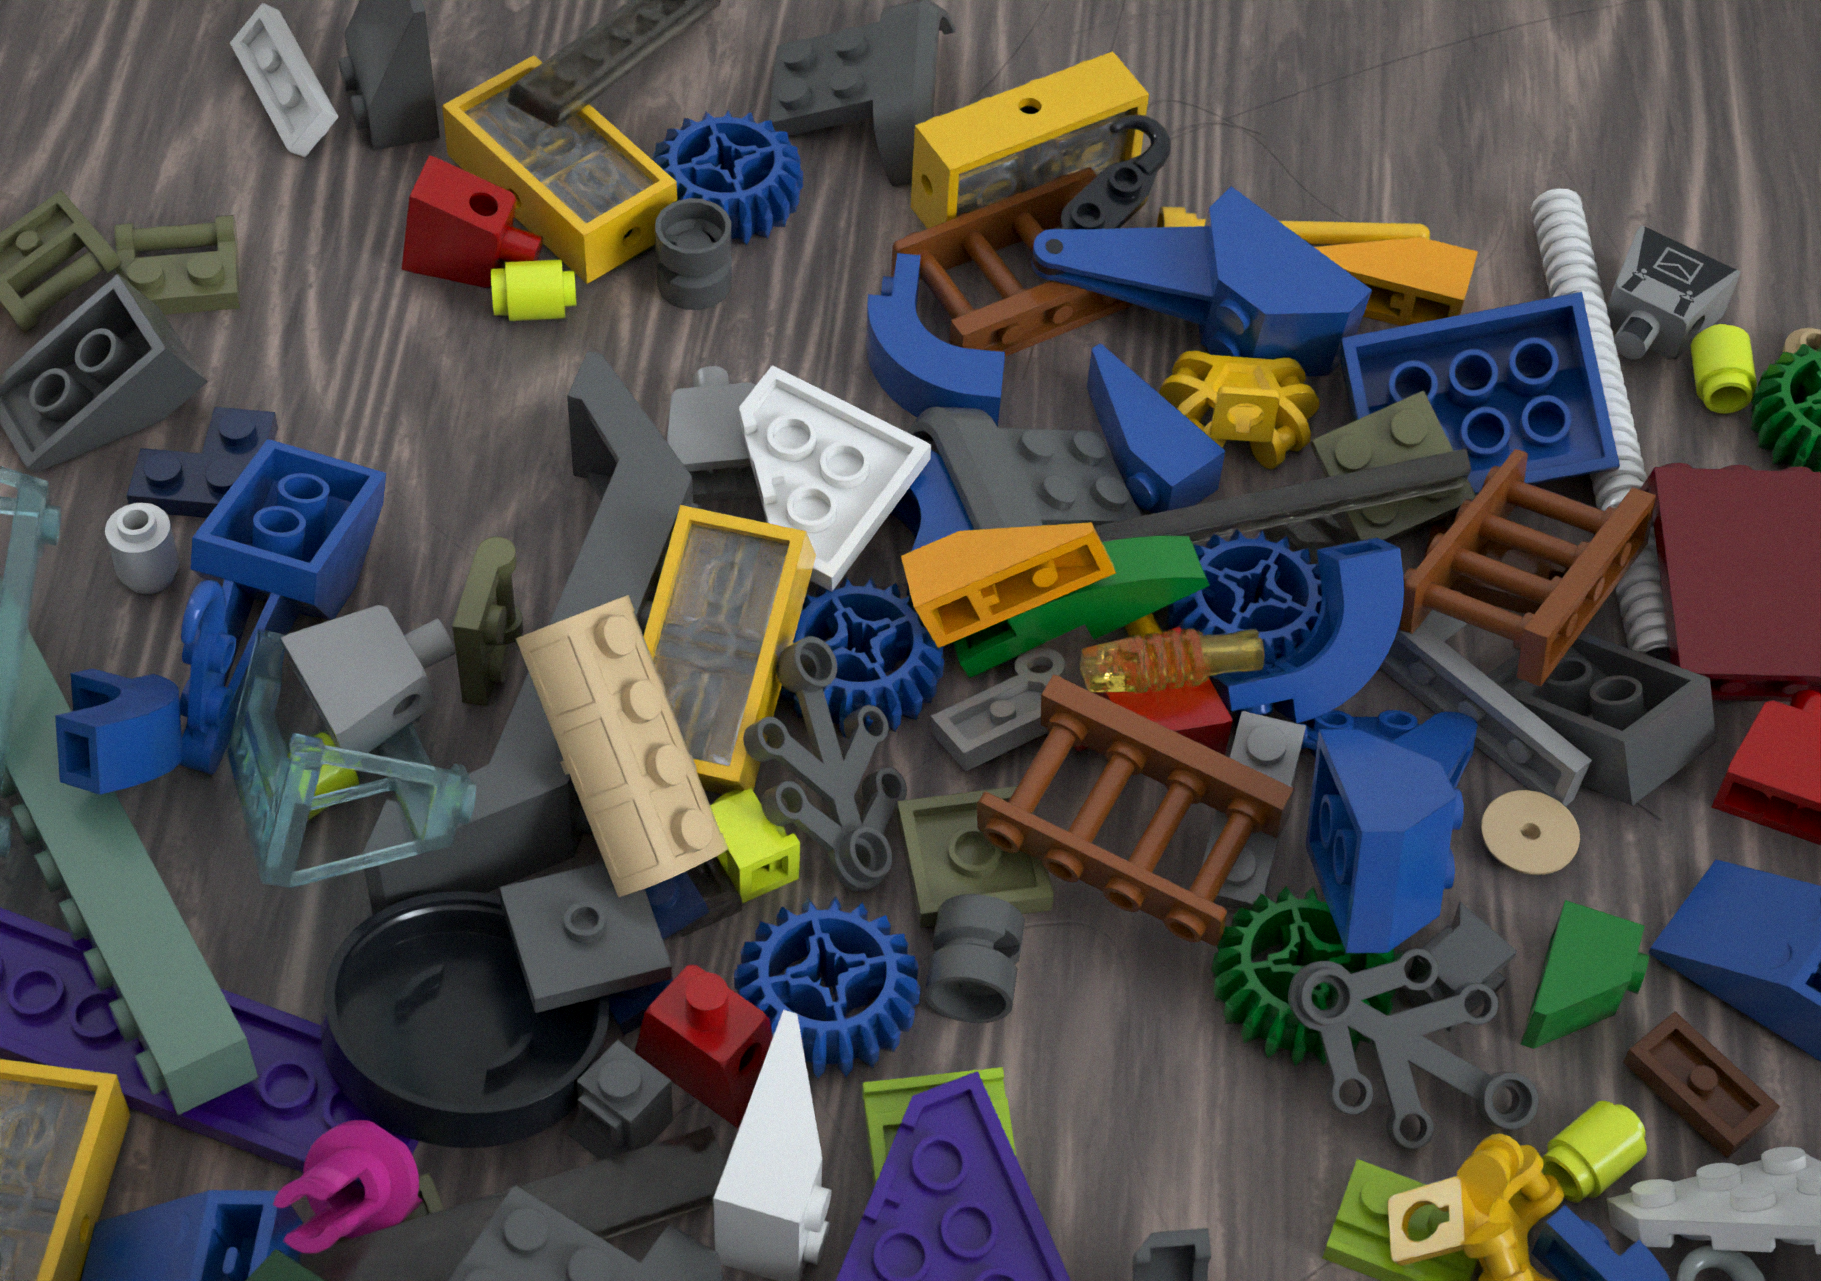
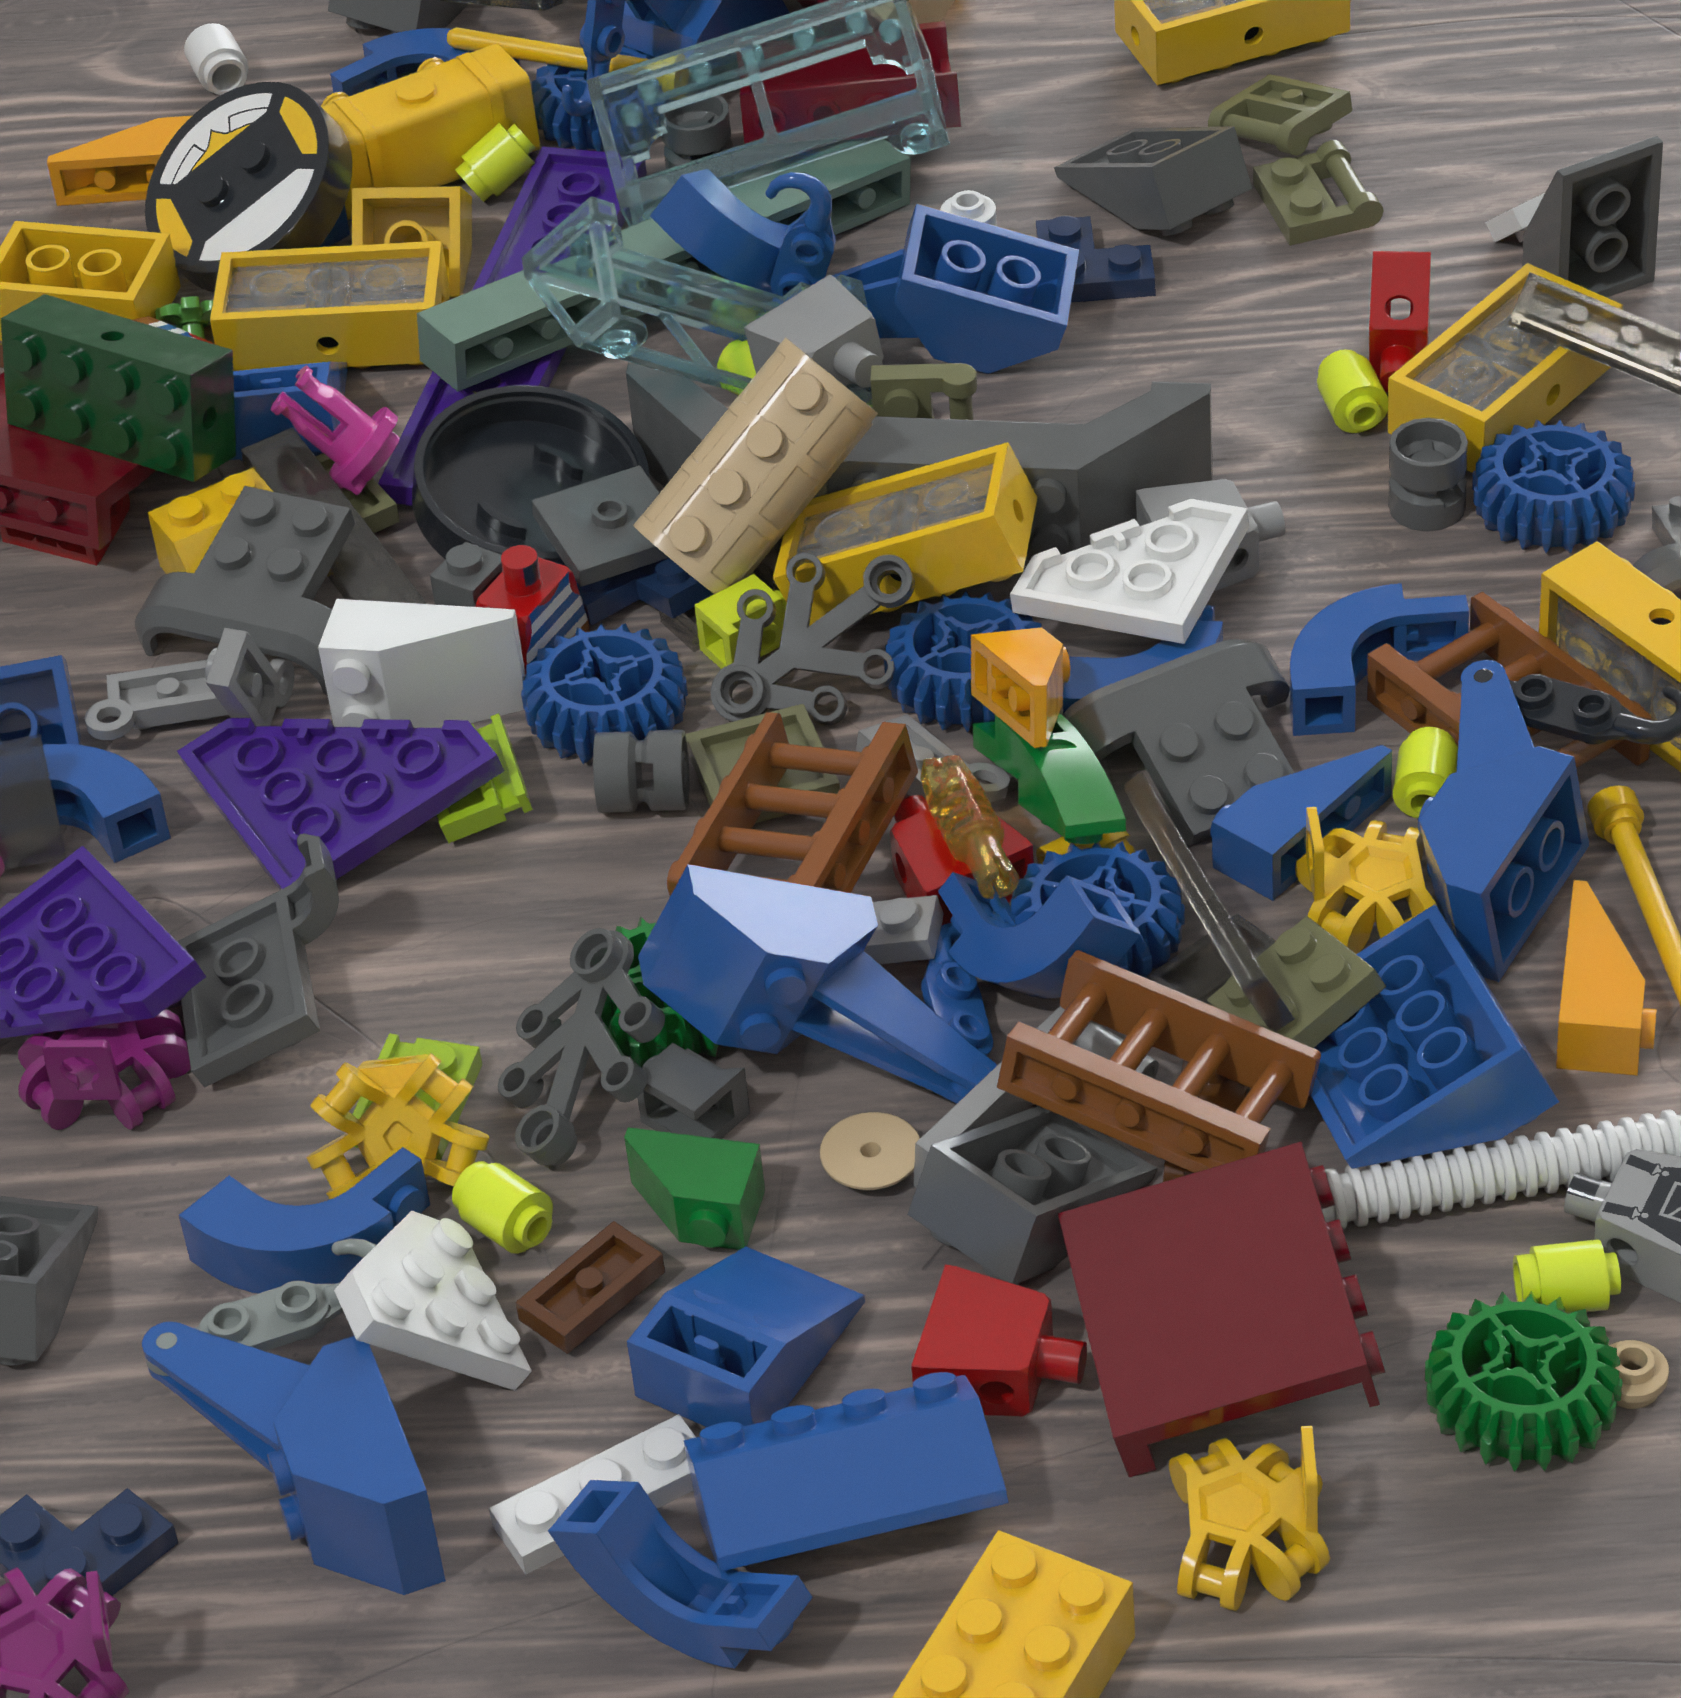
camera: 90 degrees right, 10 degrees down
none -> neon yellow brick [1393,727,1458,819]

